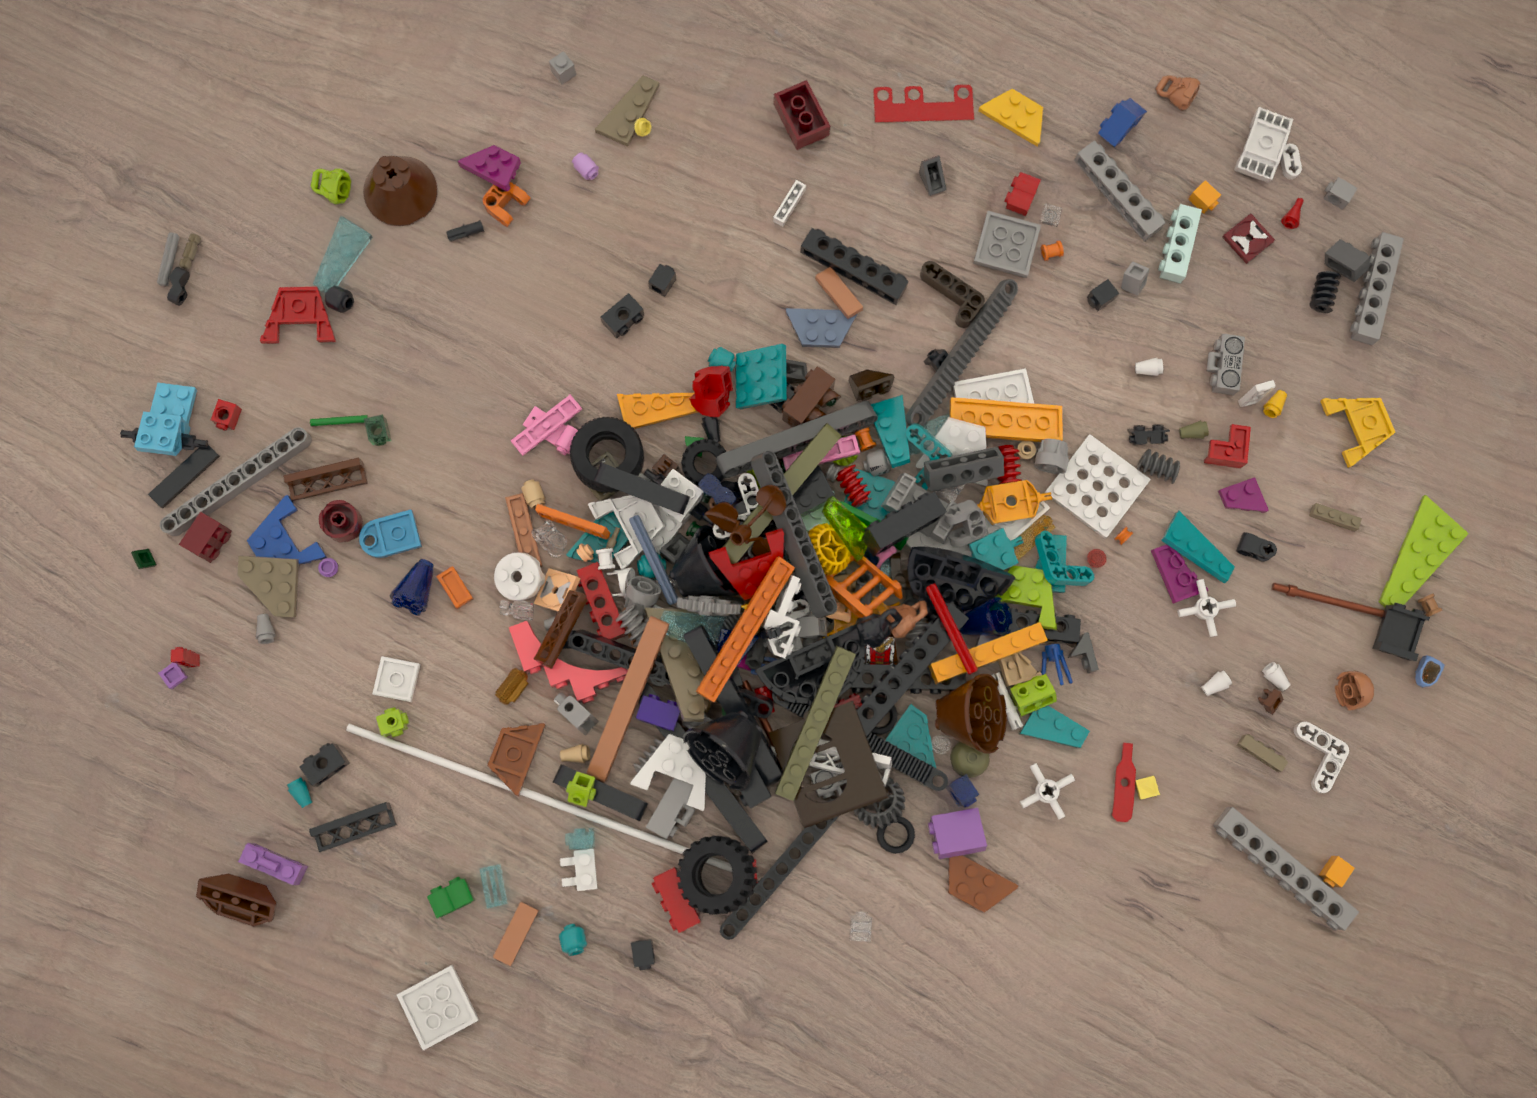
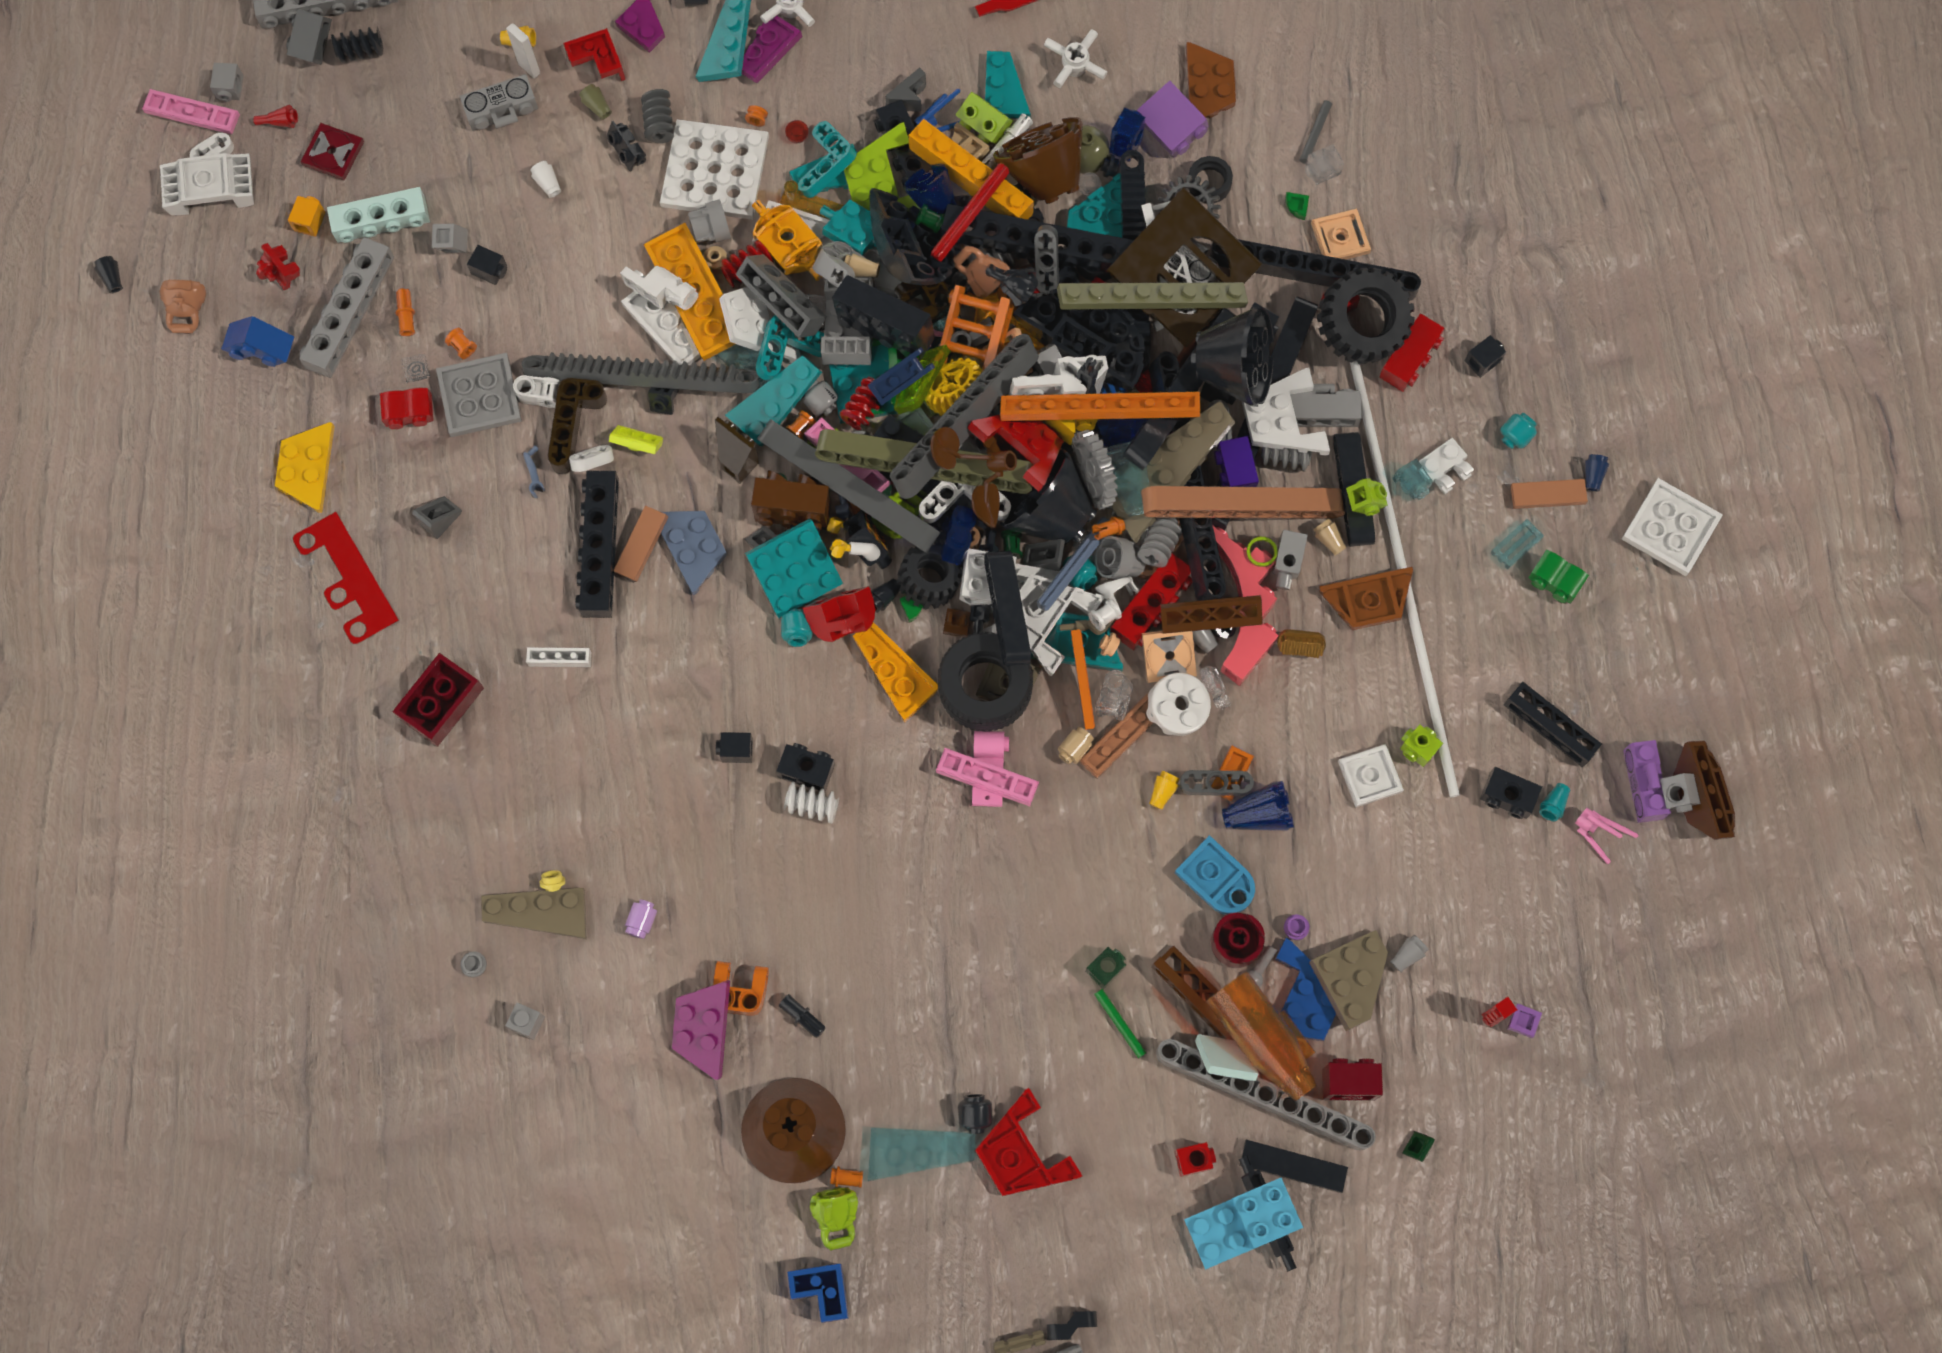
camera: 115 degrees left, 5 degrees down
none -> black cone [94,256,123,293]
none -> bright pink plate [142,89,240,135]
none -> red hips [256,243,300,290]
none -> orange axle [395,288,415,336]
none -> light grey plate [460,951,487,977]
none -> white piece [513,375,561,408]
none -> sand blue piece [523,445,545,498]
none -> white beam [569,445,614,472]
none -> neon yellow plate [609,425,663,454]
none -> white plate [620,266,698,310]
none -> white piece [784,782,839,824]
none -> blue brick [787,1264,849,1323]
none -> torso [827,510,892,569]
none -> orange pin [830,1166,863,1188]
none -> tan cone [843,253,880,278]
none -> dark blue hinge [867,347,935,406]
none -> dark green bush [915,204,945,234]
none -> dark grey beam [1035,225,1059,294]
none -> orange pin [1092,516,1125,540]
none -> black plate [1100,154,1119,178]
none -> yellow cone [1149,771,1180,810]
none -> dark grey beam [1179,770,1254,796]
none -> light aqua tile [1195,1034,1259,1081]
none -> clear orange piece [1206,971,1317,1101]
none -> light grey bar [1242,945,1277,990]
none -> lime piece [1246,537,1278,567]
none -> green tile [1285,192,1309,220]
none -> dark grey bar [1299,100,1332,164]
none -> light nougat piece [1311,209,1371,259]
none -> bright pink plant [1575,808,1638,864]
none -> dark blue cone [1585,454,1610,492]
none -> light grey brick [1660,773,1701,813]

